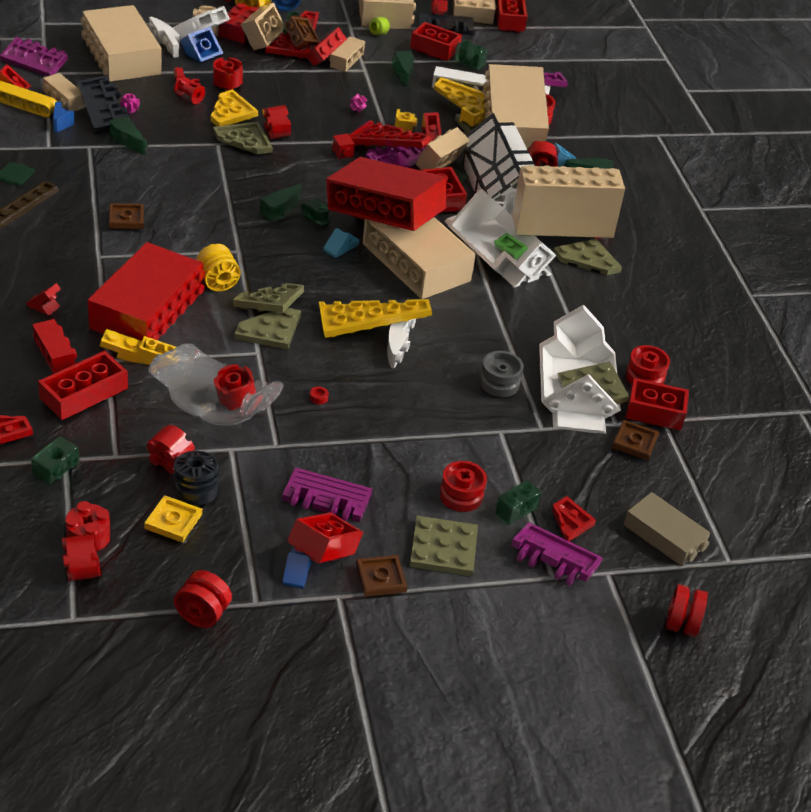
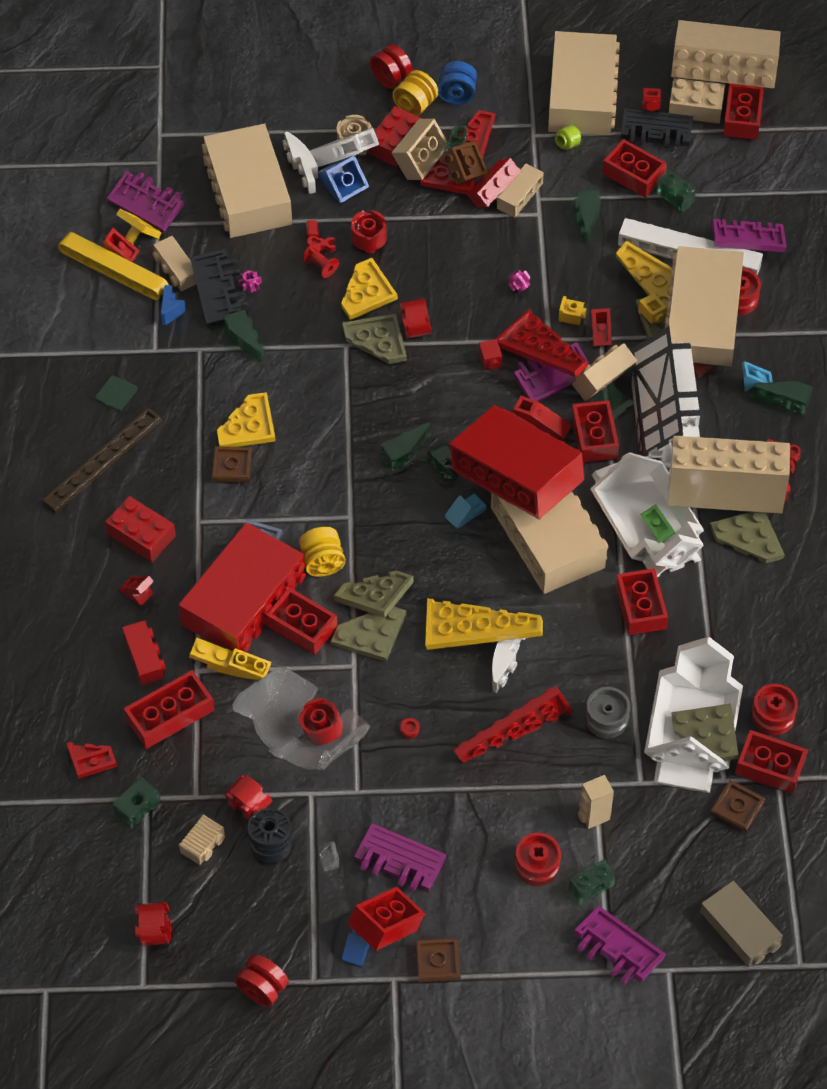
camera: 15 degrees right, 15 degrees up
red brick [65,501,110,551] -> none
yellow plate [144,495,202,543] -> none
olive plate [410,516,478,576] -> none
red brick [527,141,558,167] -> none
red wing [552,496,596,542] -> none
red wheel [665,584,708,638] -> none
none -> red brick [105,496,176,562]
none -> yellow tile [116,209,162,244]
none -> tan brick [179,815,225,865]
none -> yellow plate [217,392,275,447]
none -> red brick [266,587,337,655]
none -> clear slope [320,841,339,871]
none -> red wing [454,686,574,763]
none -> tan brick [578,775,614,829]
none -> red brick [615,568,668,635]

